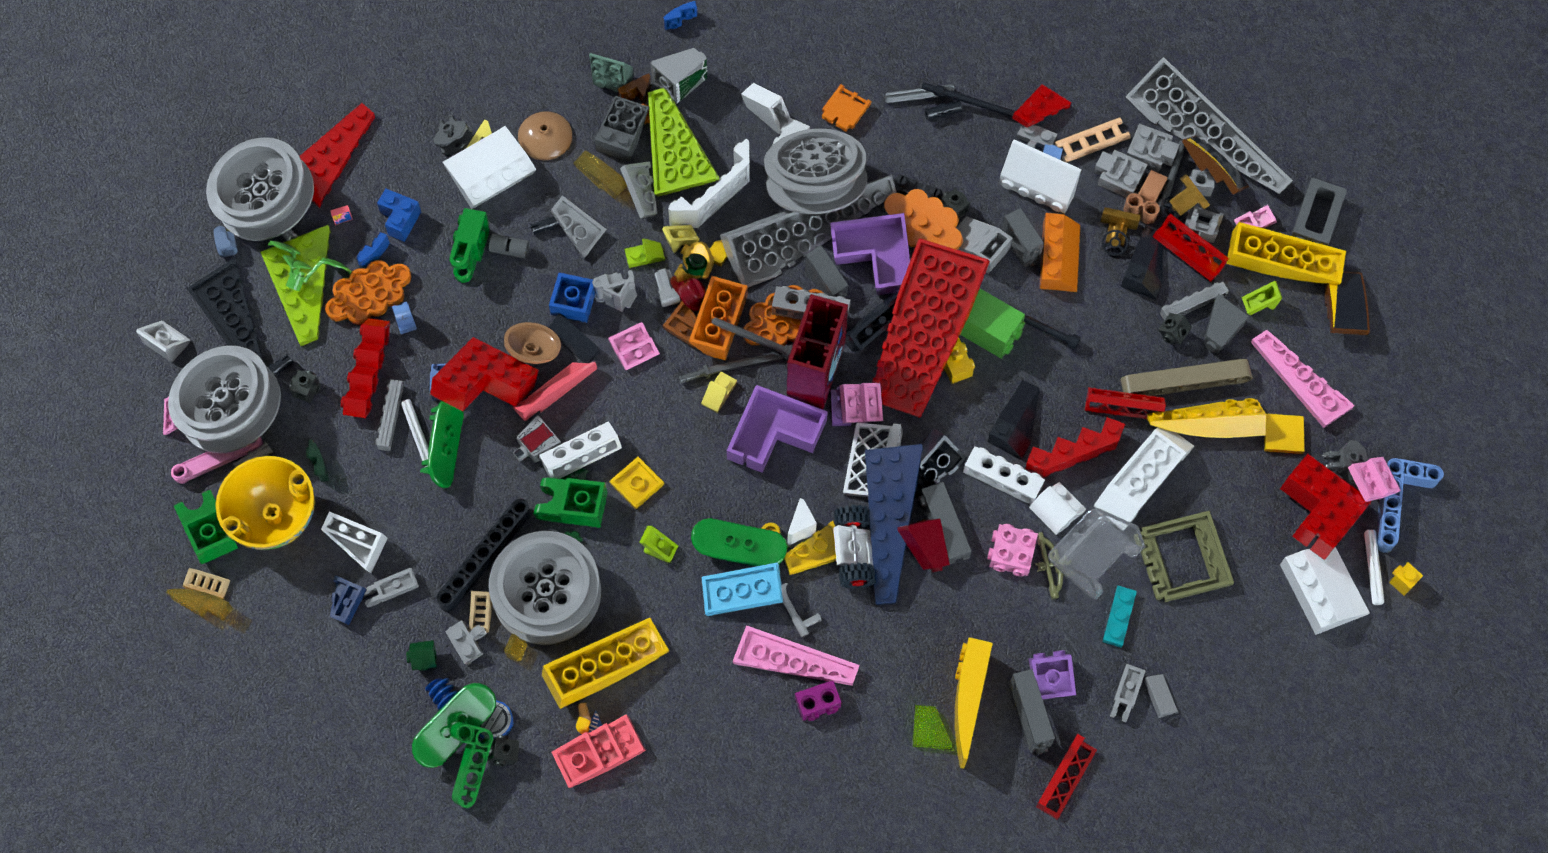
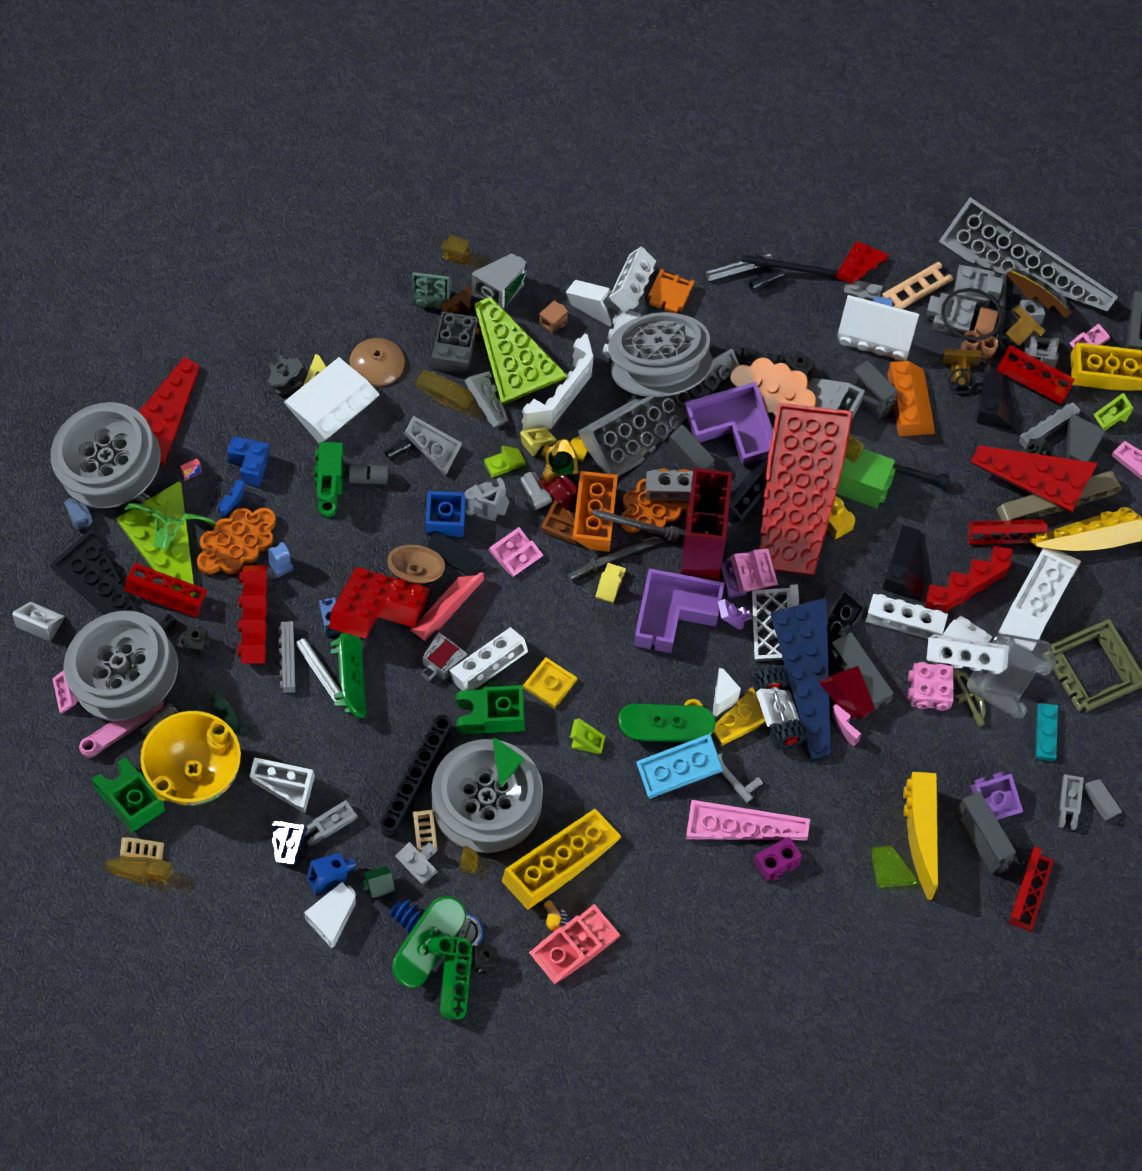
camera: 15 degrees left, 5 degrees down
blue slope [663,1,697,30] -> none
none -> red fence [124,563,207,618]
none -> white slope [304,882,356,949]
none -> blue torso [307,853,356,895]
none -> clear yellow brick [441,235,470,265]
none -> green tile [492,737,524,788]
none -> nougat brick [539,300,568,334]
none -> white brick [609,246,656,312]
none -> medium lavender plate [718,599,752,630]
none -> bright pink slope [831,704,861,747]
none -> clear yellow slope [845,434,864,463]
none -> white brick [927,634,1009,674]
none -> black piece [941,288,1003,341]
none -> red wing [970,445,1097,513]

